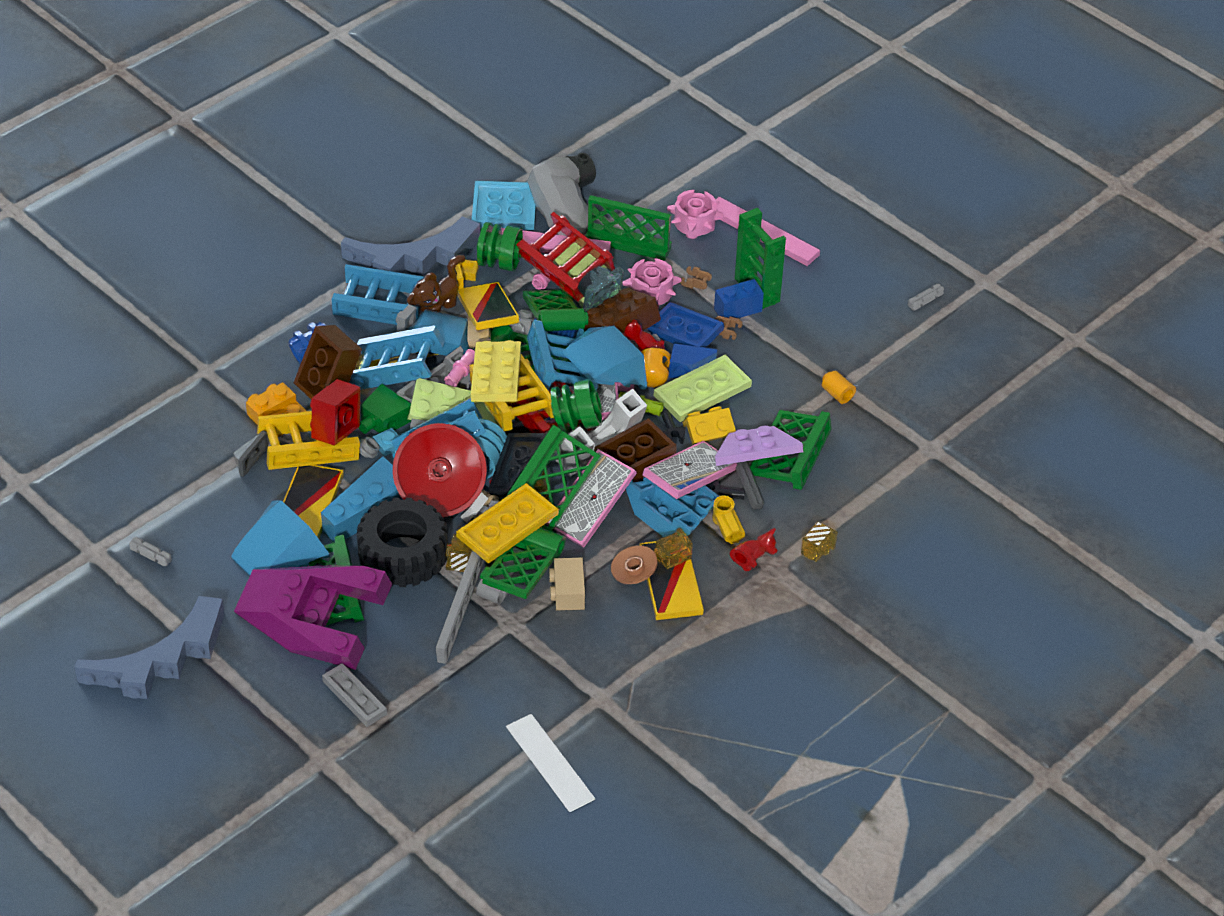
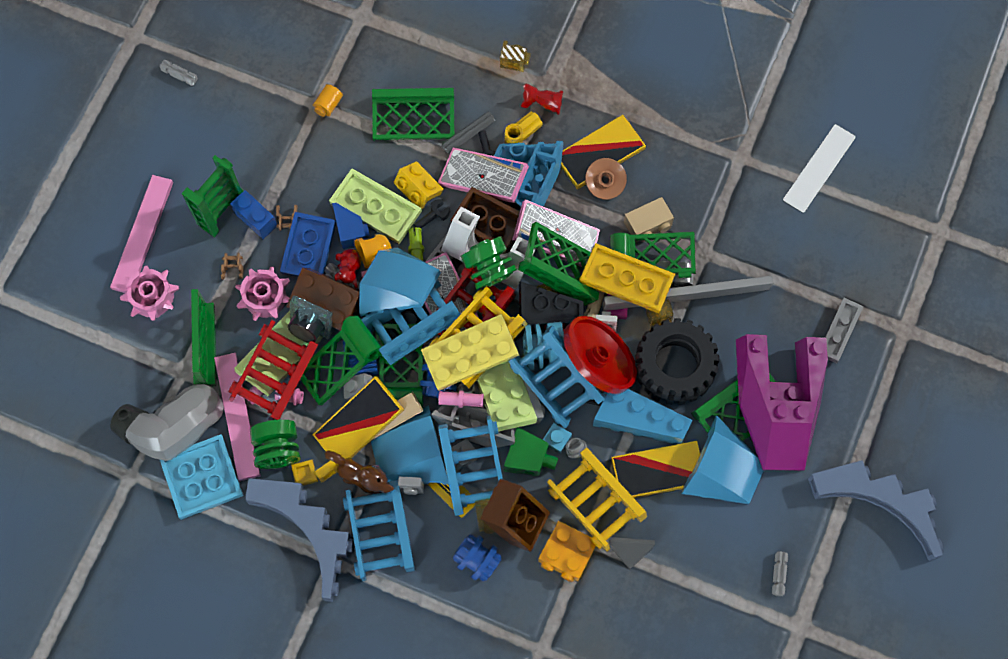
camera: 110 degrees left, 25 degrees up
red brick [310,379,361,446] -> none
clear yellow brick [654,528,693,569] -> none
lavender wing [715,426,803,466] -> none

